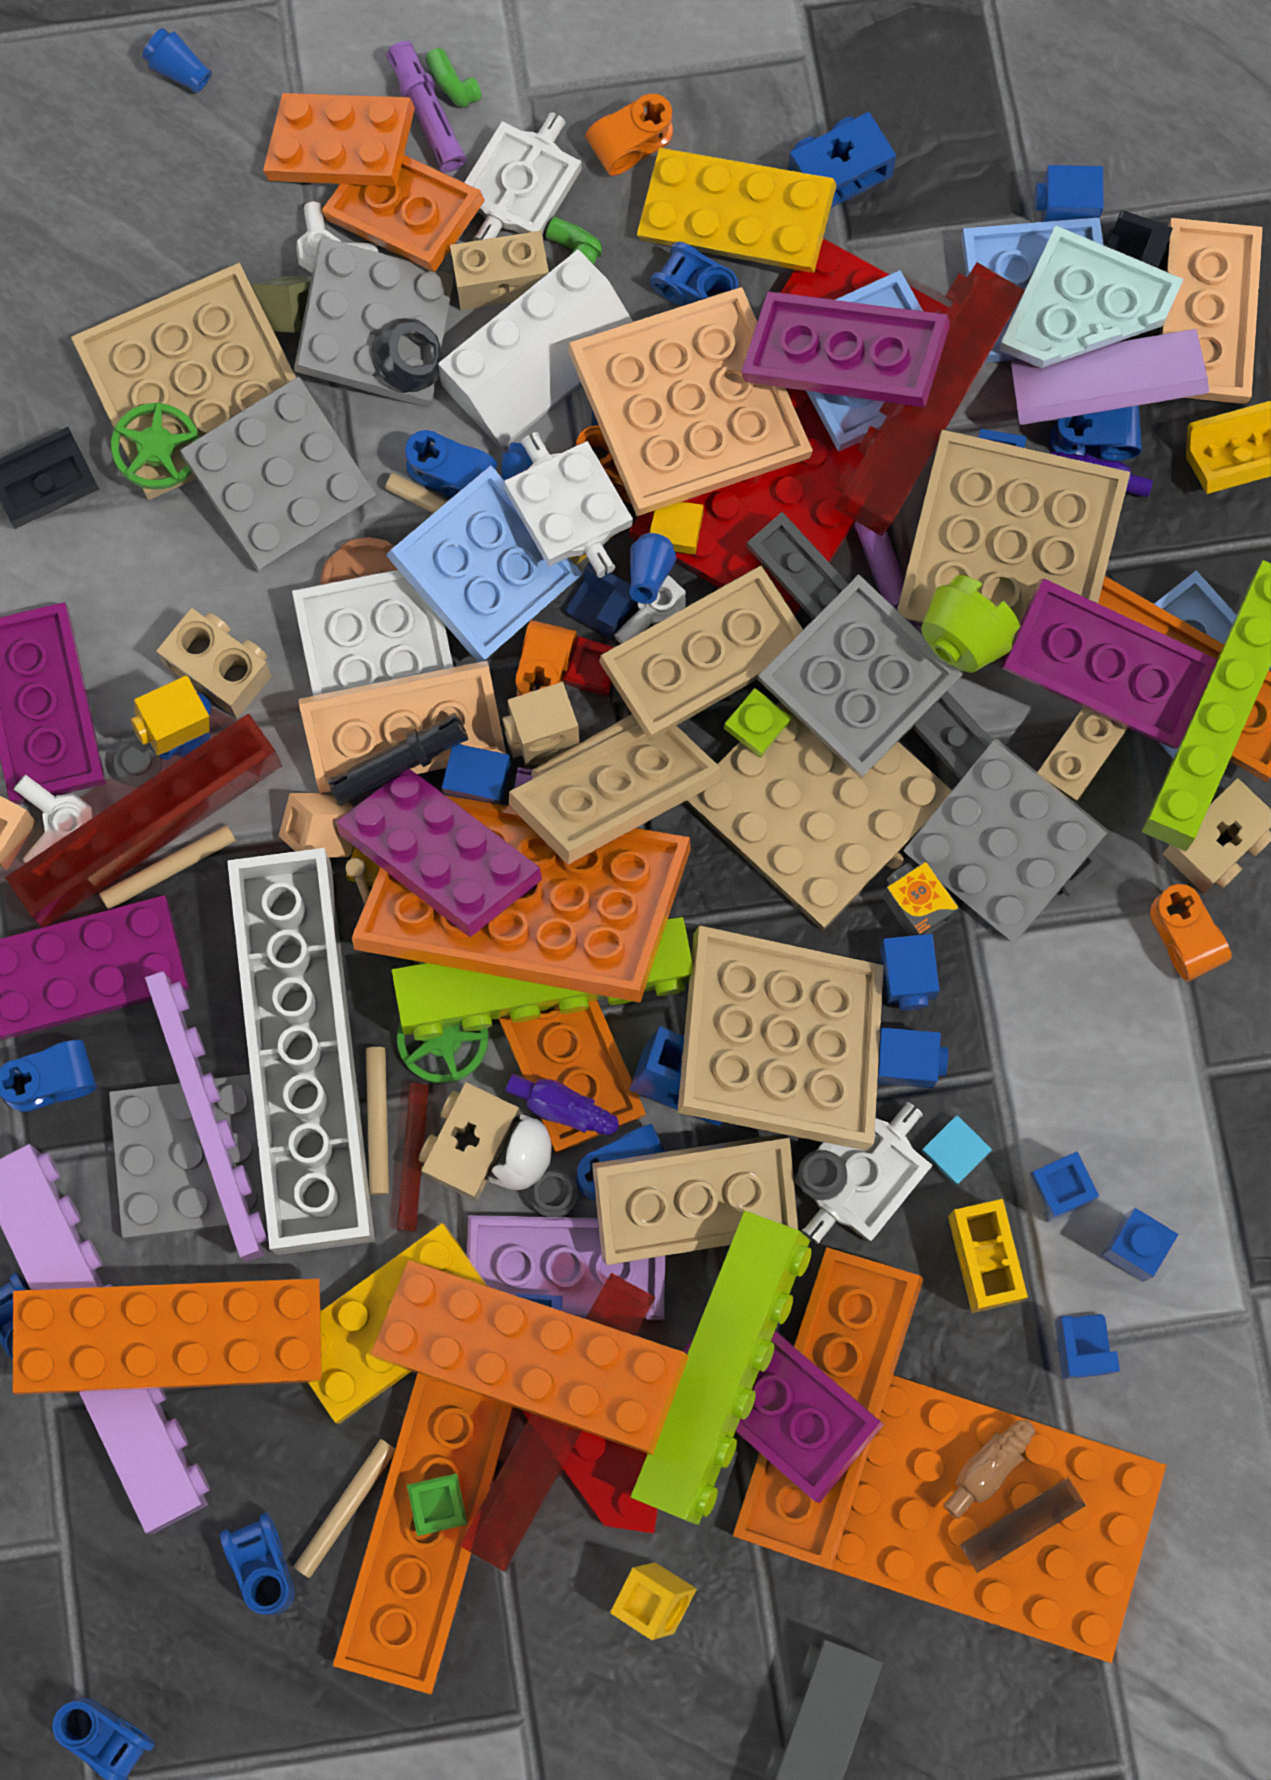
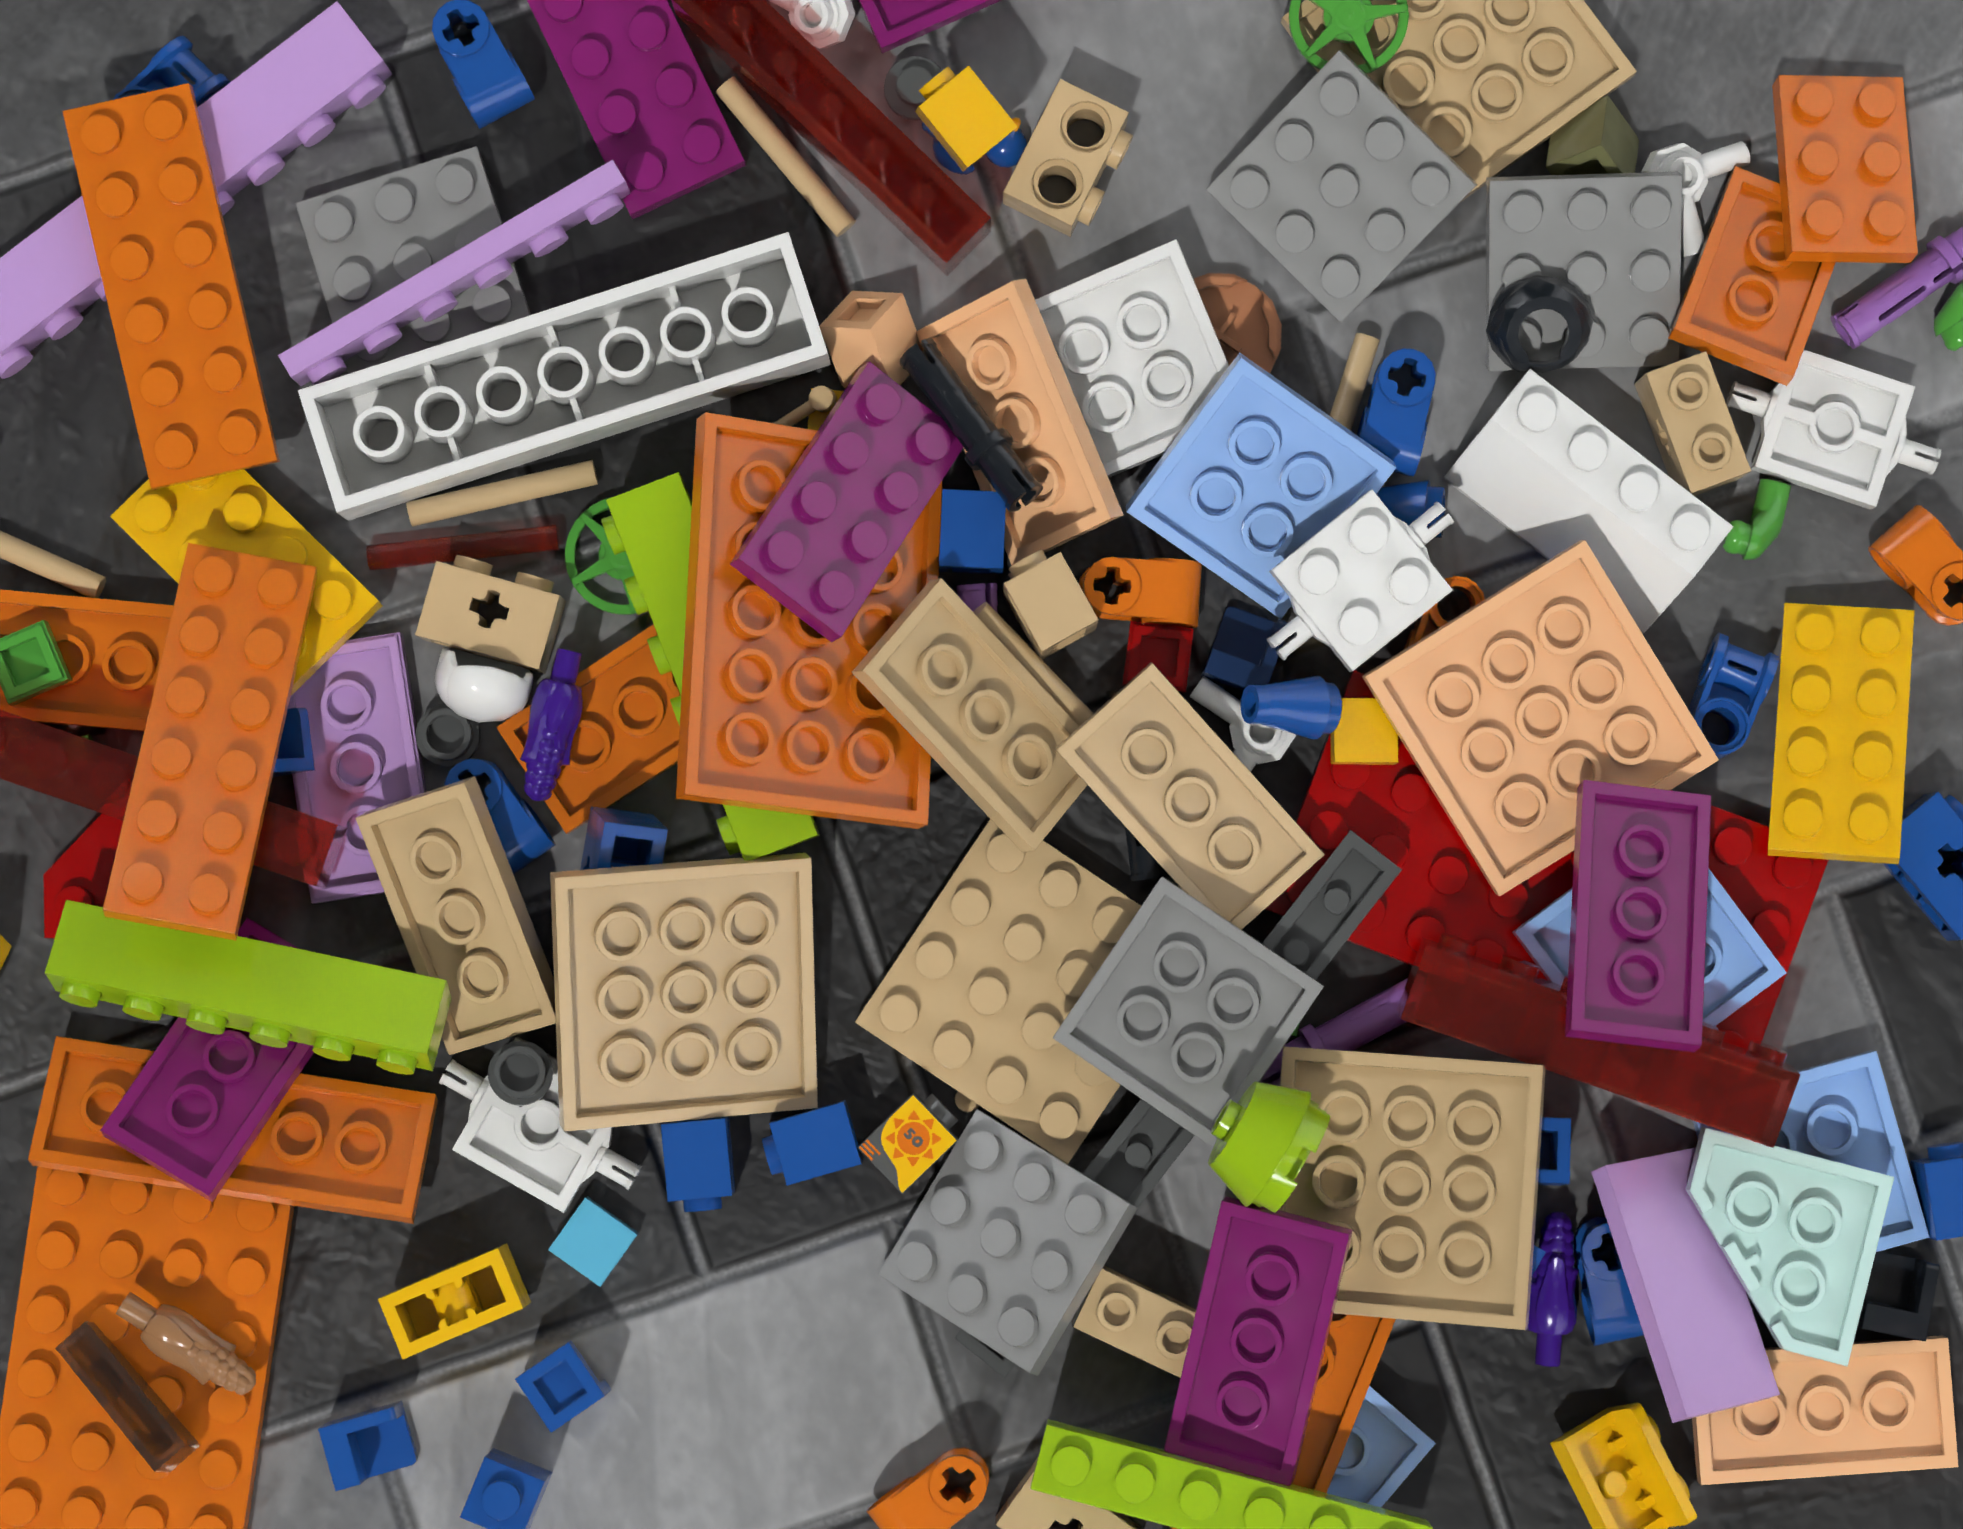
camera: 80 degrees right, 10 degrees up
lime plate [724,688,792,758] -> none

